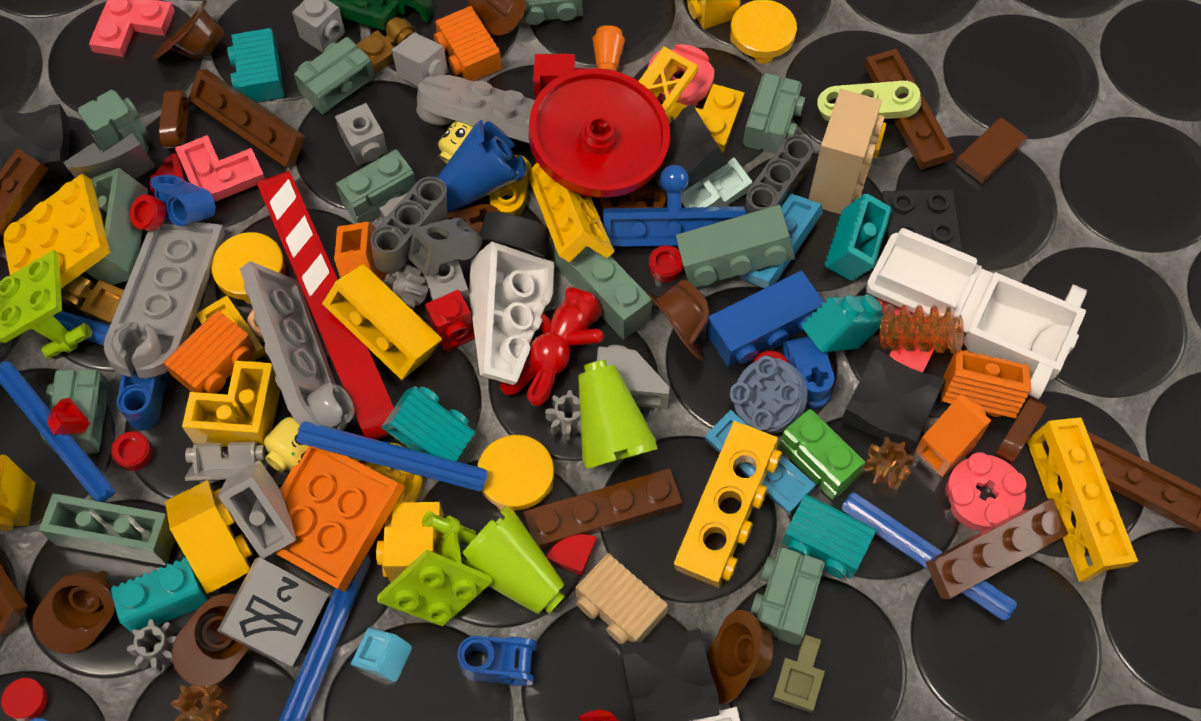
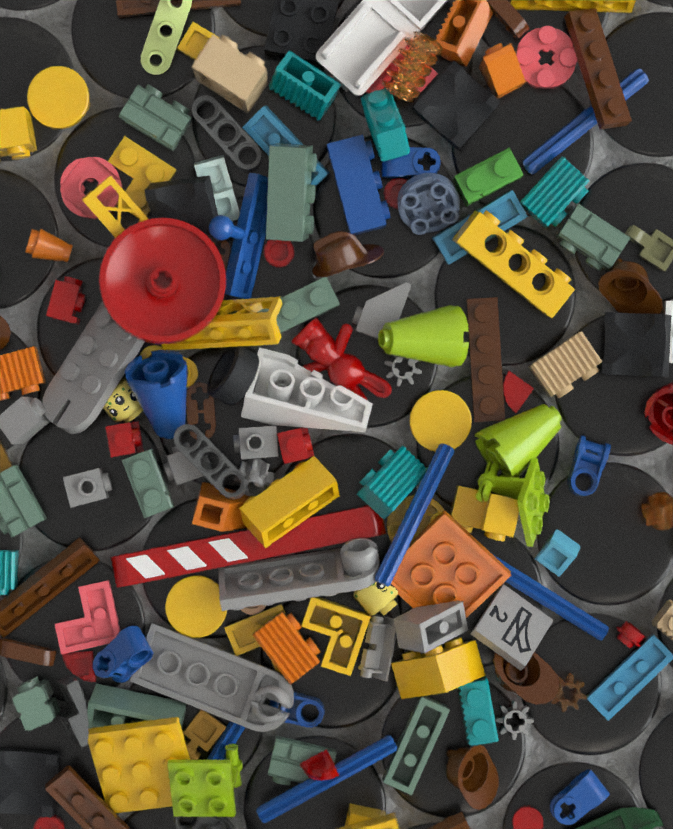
camera: 80 degrees left, 25 degrees up
red tile [111,431,153,471] -> none
red tile [130,194,166,232] -> none
dark grey leg [407,218,482,276] -> none
clear orange gear [864,437,915,488] -> none
none -> red brick [106,421,144,457]

